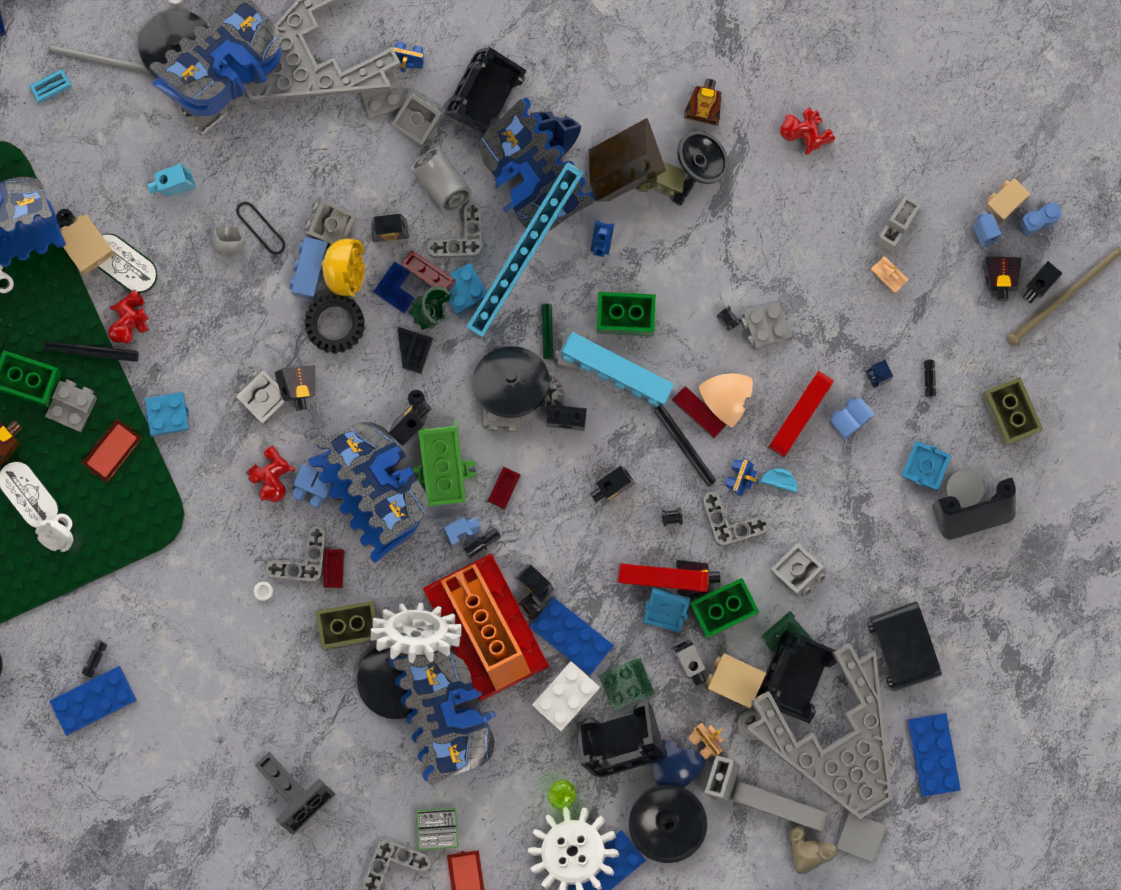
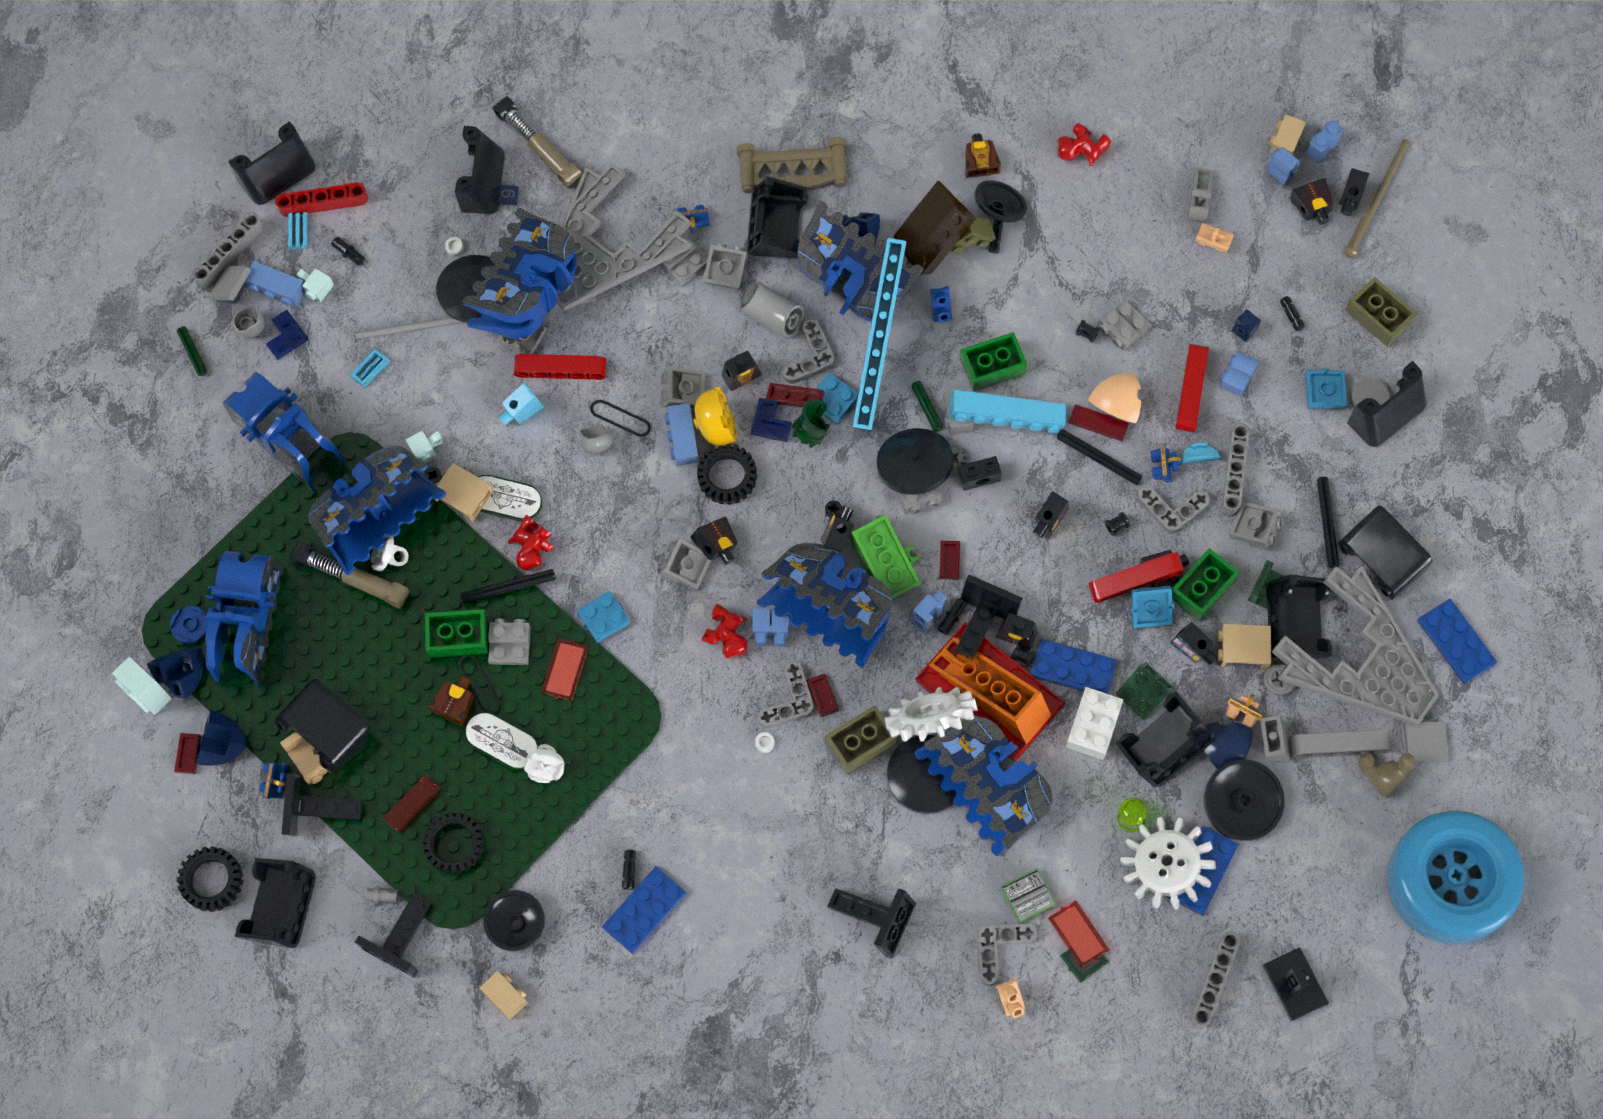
camera: 20 degrees left, 10 degrees down
black wing [397,327,433,375] -> none
none -> light aqua brick [406,431,444,463]
none -> black piece [458,655,500,713]
none -> red beam [513,354,607,380]
none -> dark tan piece [737,137,847,193]
none -> black piece [955,574,1023,660]
none -> light grey beam [1221,423,1250,516]
none -> black axle [1317,476,1339,569]

